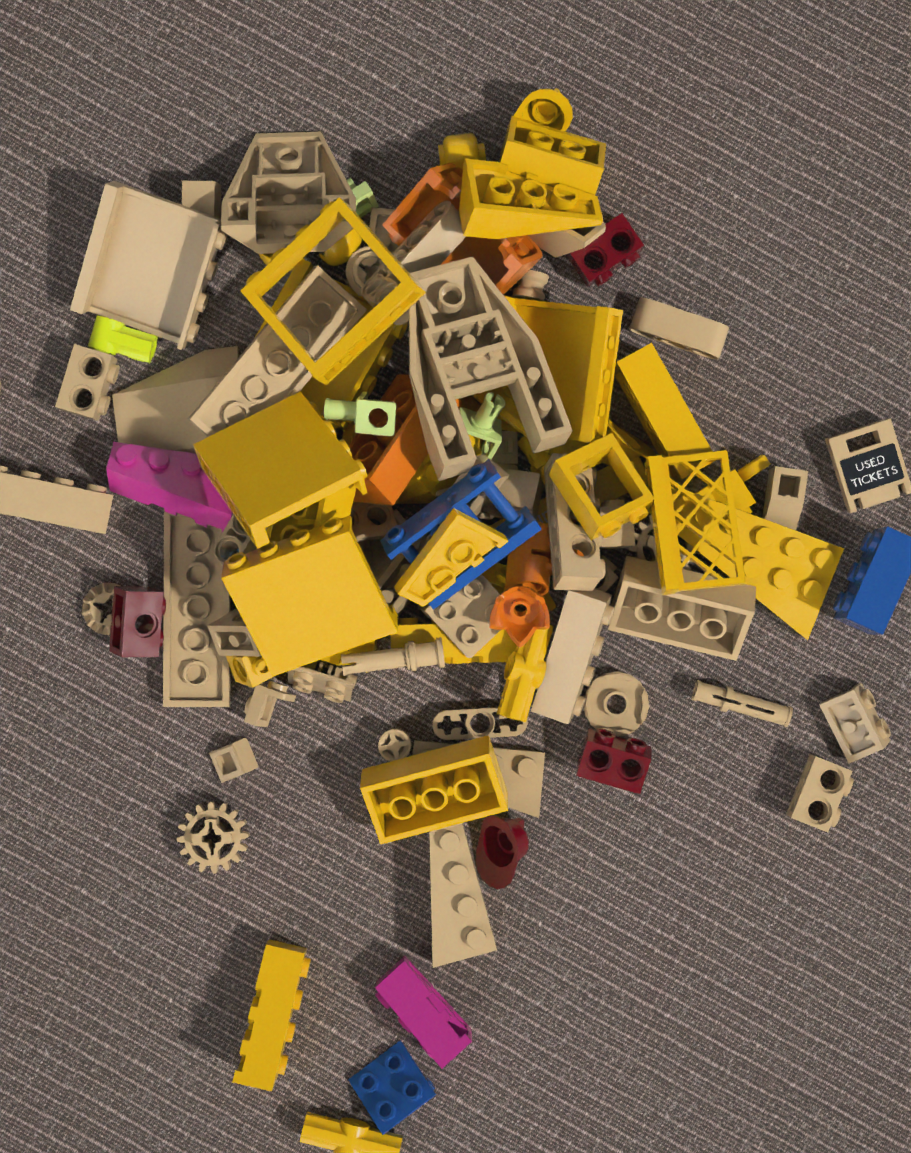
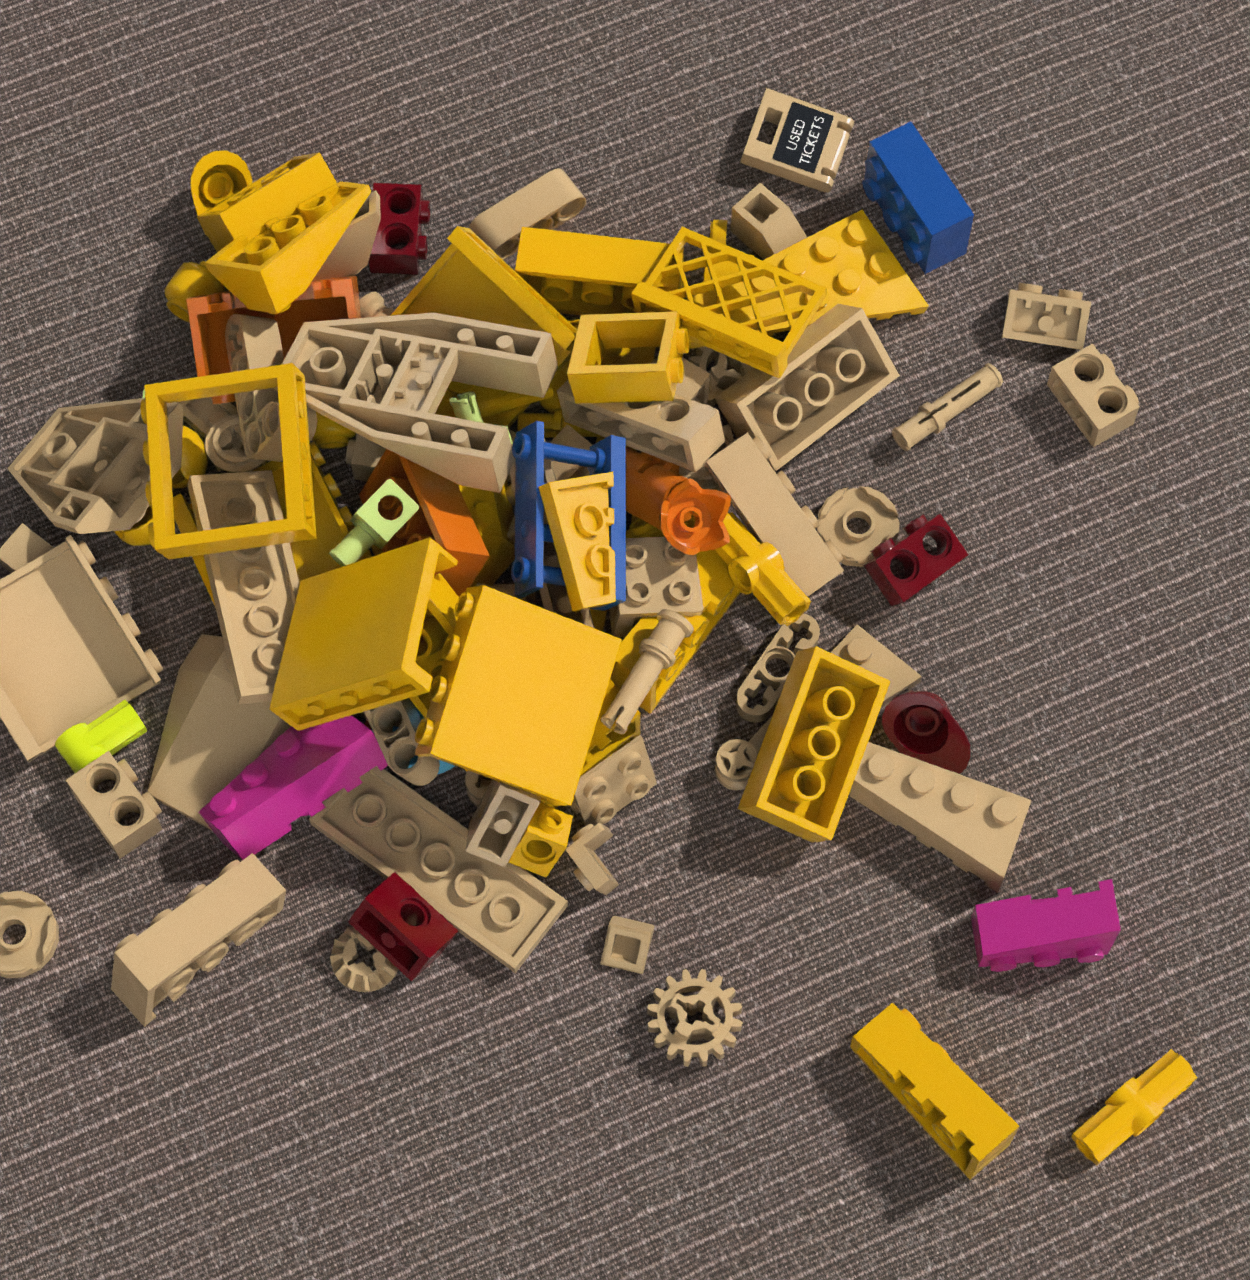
camera: 55 degrees left, 20 degrees down
blue hinge [348,1040,436,1135] -> none

